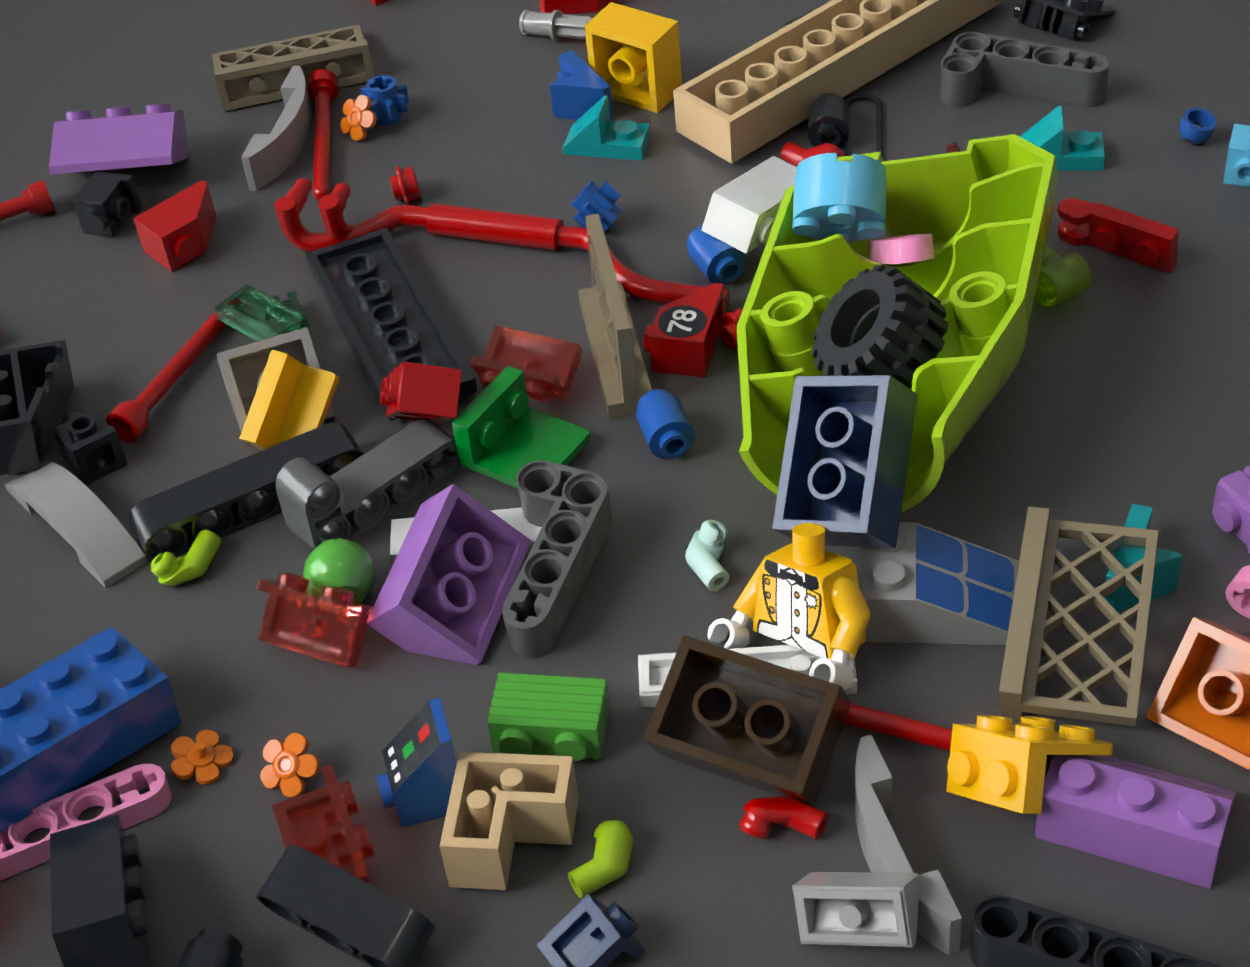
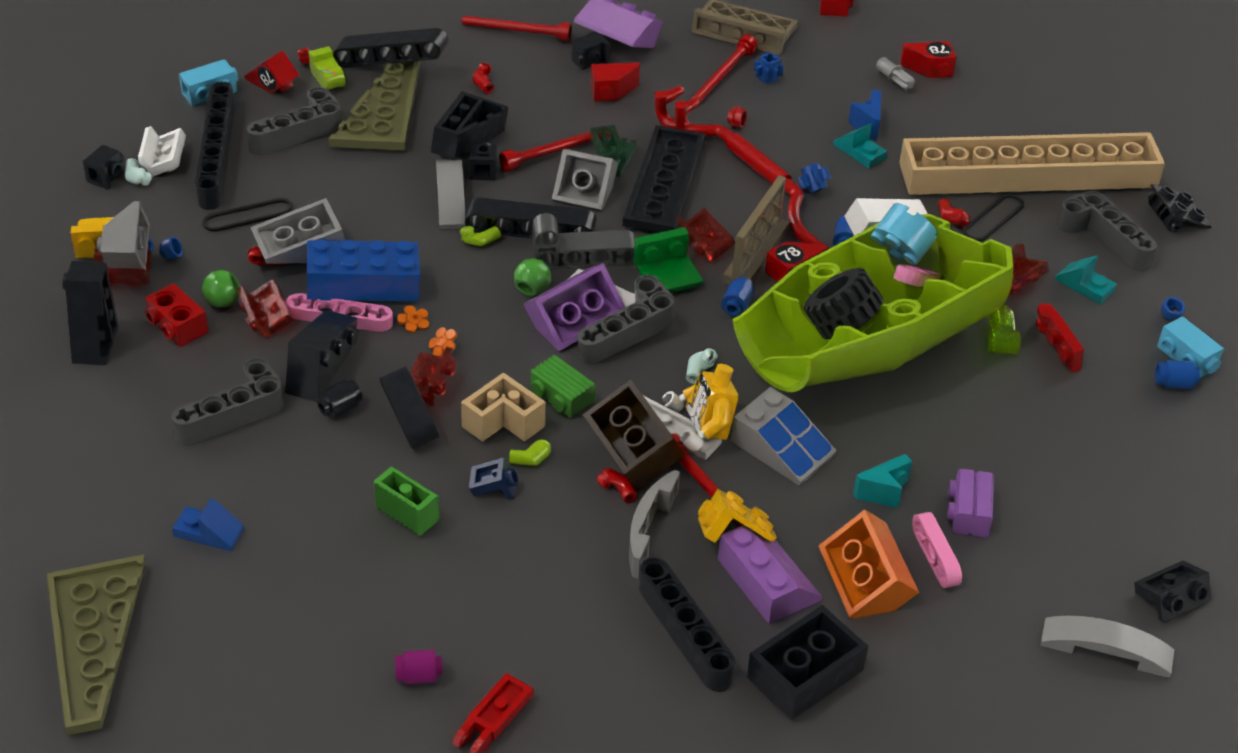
camera: 30 degrees right, 0 degrees up
yellow panel [239,350,339,451] -> none
light grey slope [241,66,313,191] -> none
clear red bracket [256,572,372,668] -> none
orange plant [340,95,377,142] -> none
blue slope [377,698,457,828] -> none
red brick [380,362,462,425] -> none
yellow brick [585,2,682,113] -> none
dark blue brick [772,375,918,548] -> none
light grey slope [792,872,920,947] -> none
black brick [808,93,850,148] -> none
dark tan fence [999,506,1159,727] -> none

